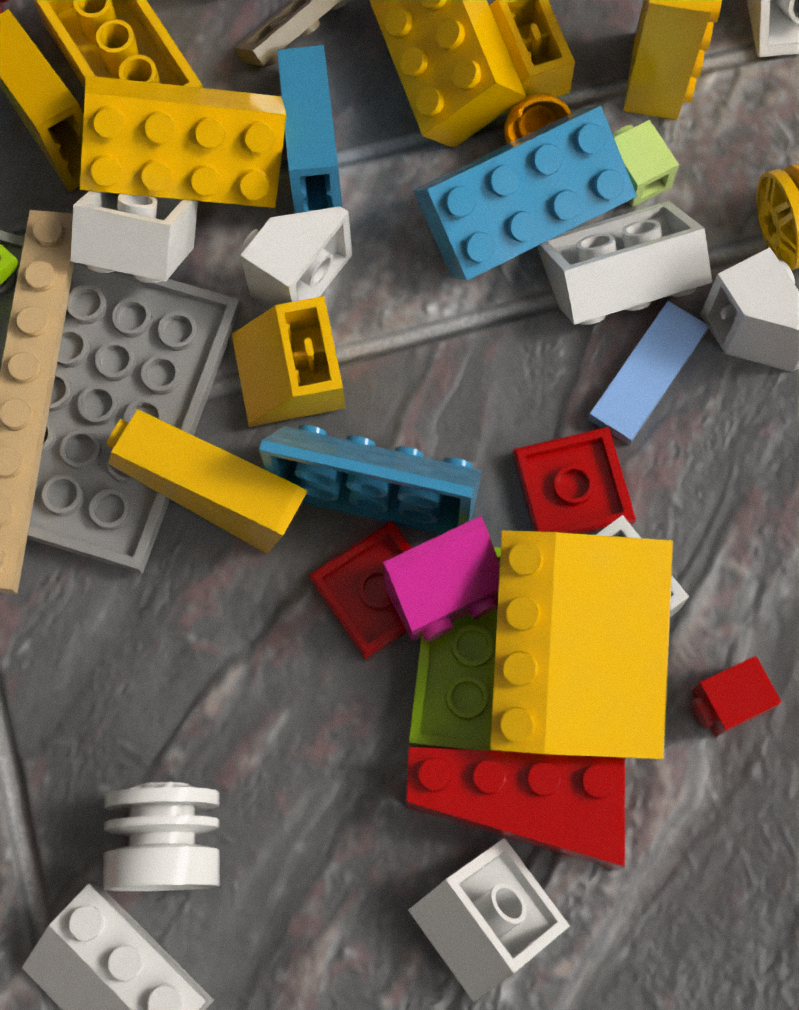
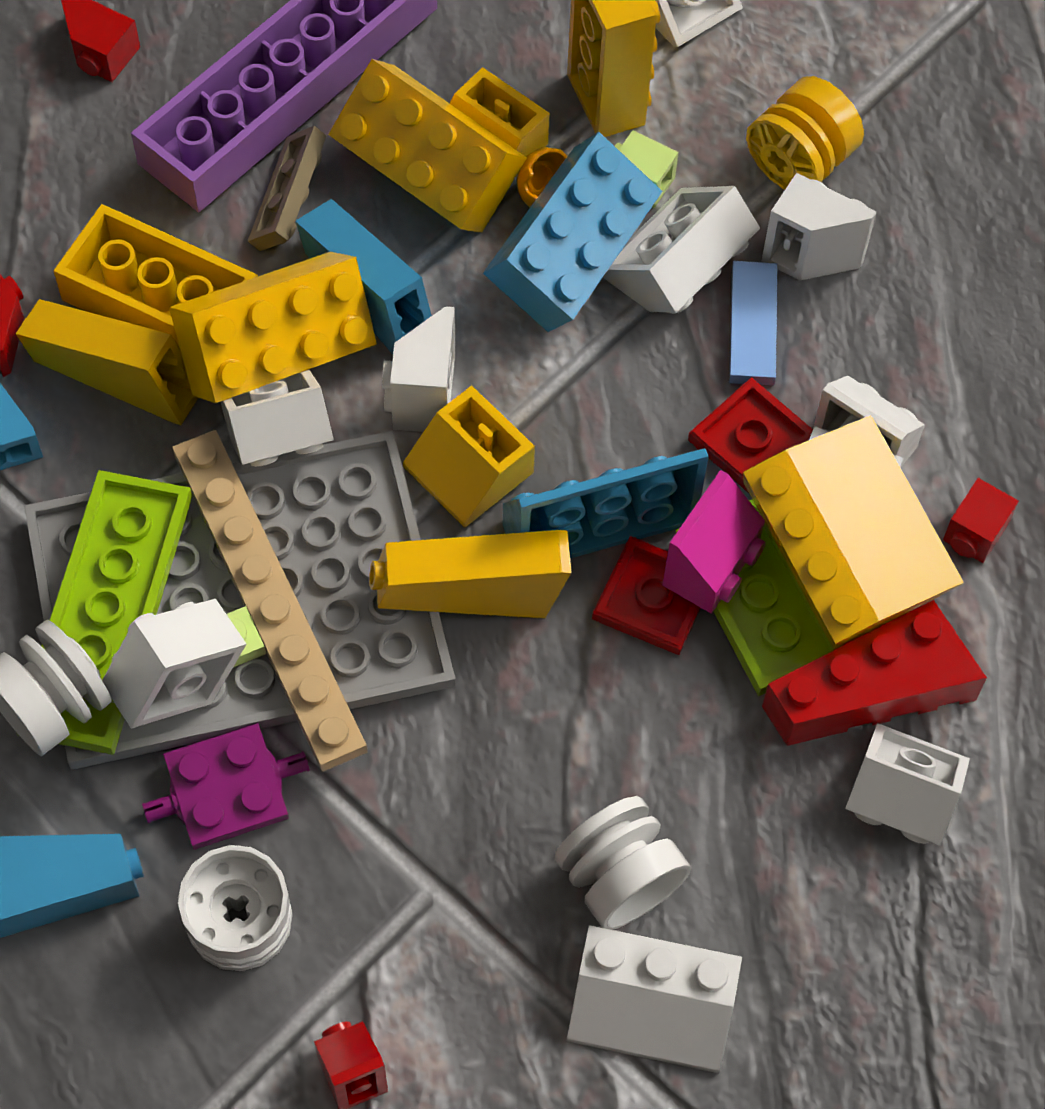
camera: 35 degrees left, 10 degrees down
none -> white slope [813,376,925,467]

